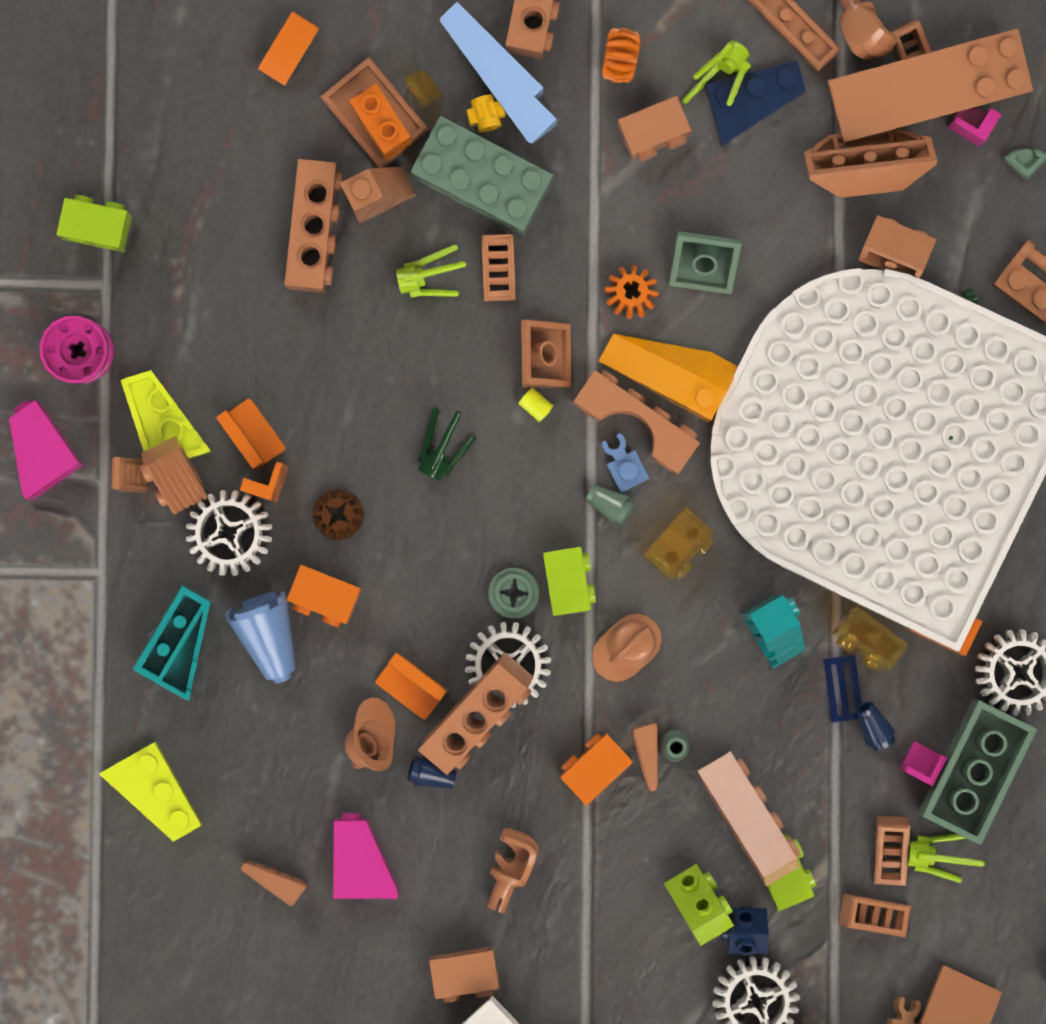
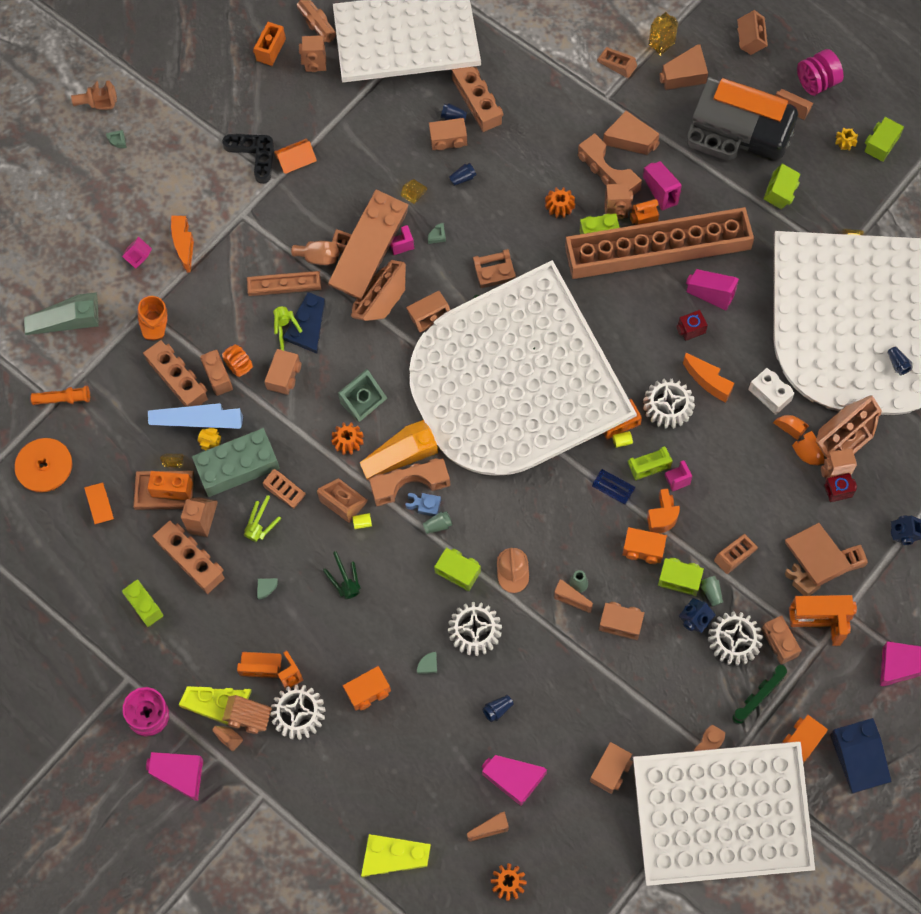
camera: 50 degrees left, 20 degrees down
lime brick [56,195,132,253] -> none
teal wedge [133,583,210,702] -> none
medium blue cone [225,591,296,684] -> none
reddish brown gear [312,489,364,540] -> none
nougat piece [344,697,396,772] -> none
orange panel [375,652,448,720] -> none
nougat brick [418,652,534,775] -> none
nougat piece [486,828,540,913] -> none
sand green gear [488,568,539,619] -> none
orange brick [559,733,633,806] -> none
clear yellow brick [642,507,715,581] -> none
lime brick [664,864,734,946] -> none
brick [697,752,801,887] -> none
teal wedge [741,595,806,669] -> none
clear yellow brick [831,606,909,673] -> none
dark blue cone [856,701,895,751] -> none
nougat slope [873,816,911,886] -> none
lime plant [908,833,985,883] -> none
sand green brick [917,699,1037,845] -> none
none -> lime brick [122,580,164,627]
none -> nougat brick [200,350,233,396]
none -> sand green tile [257,578,278,600]
none -> sand green tile [417,652,437,674]
none -> orange gear [491,863,527,901]
none -> nougat brick [599,602,645,640]
none -> neon yellow hinge [613,431,633,448]
none -> orange brick [622,527,667,564]
none -> lime hinge [627,446,673,481]
none -> orange brick [647,489,680,533]
none -> sand green cone [700,576,723,607]

